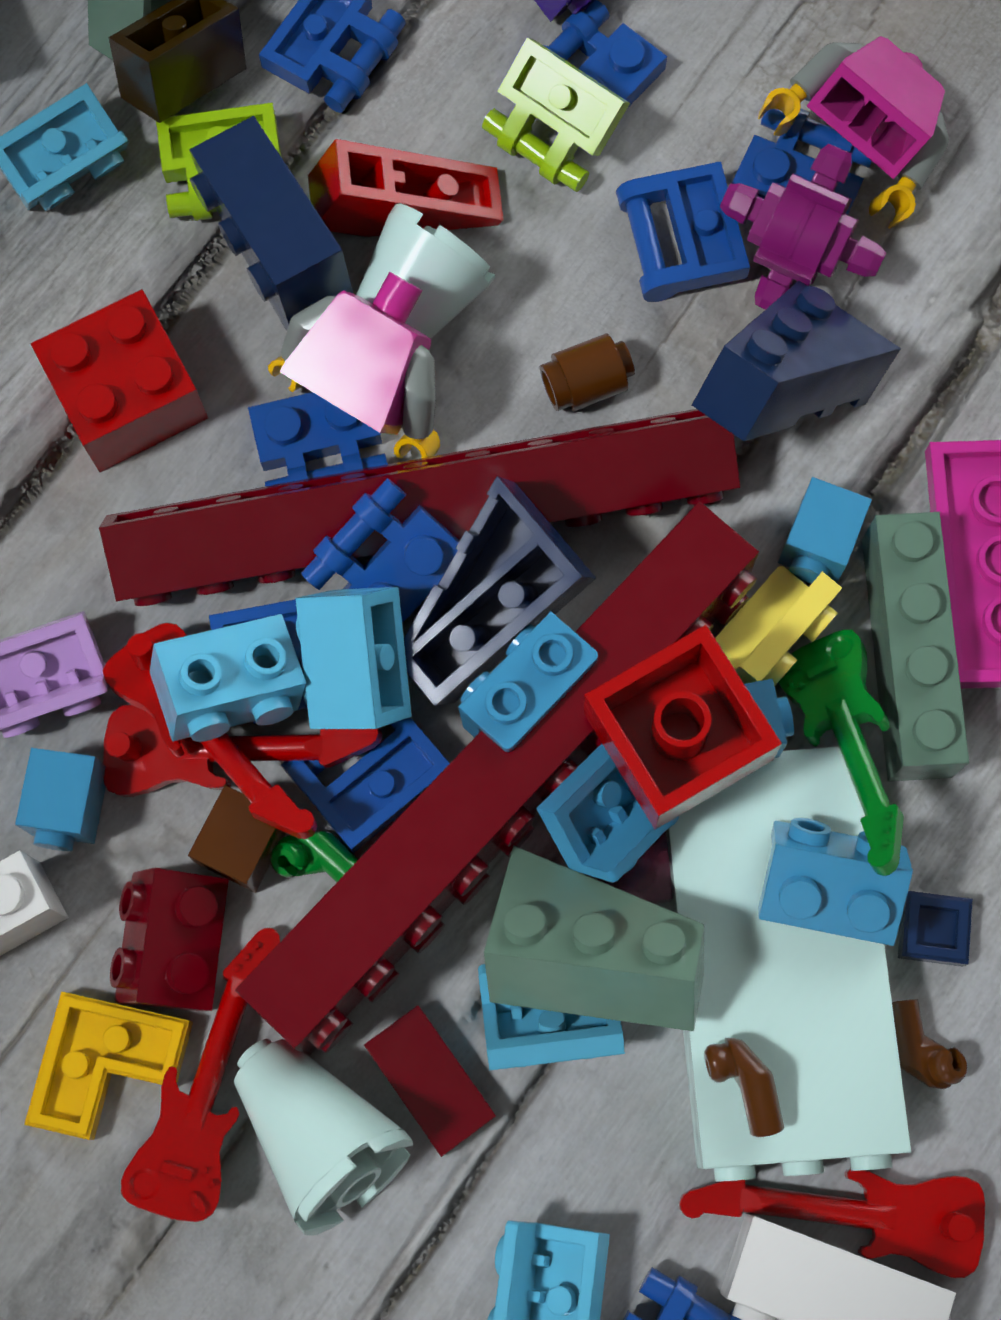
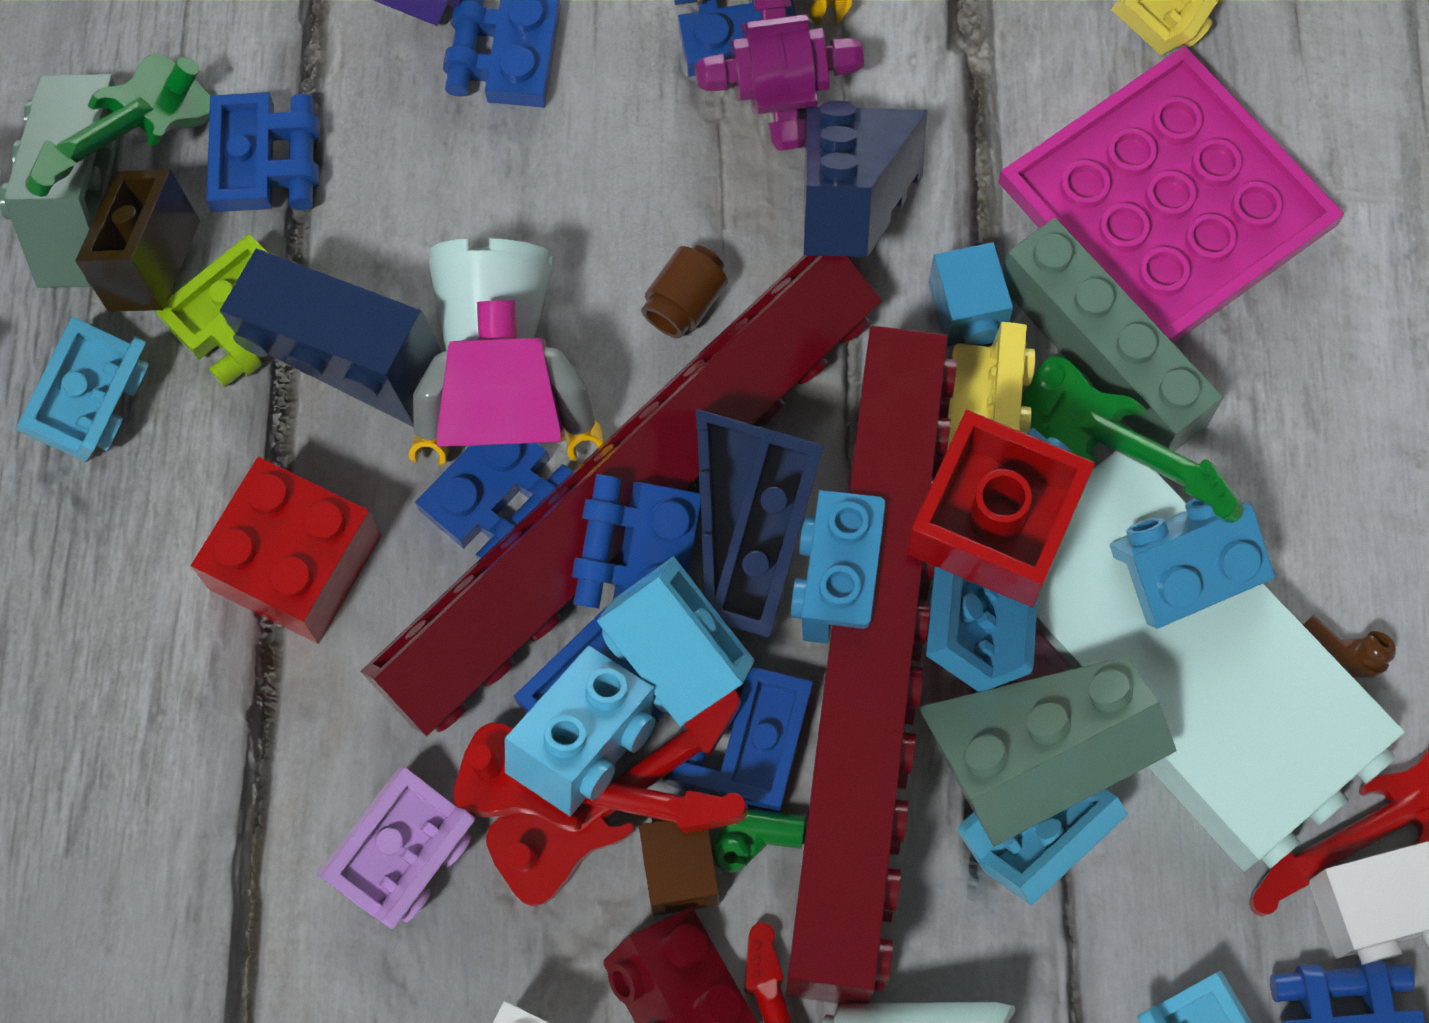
camera: 35 degrees left, 5 degrees down
dark azure brick [15,748,106,851] -> none
red slope [308,139,503,237] -> none
dark red tile [364,1005,496,1157] -> none
plate [482,38,630,192] -> none
blue plate [616,161,750,302] -> none
reddish brown arm [704,1038,784,1137] -> none
dark blue tile [898,891,973,967] -> none

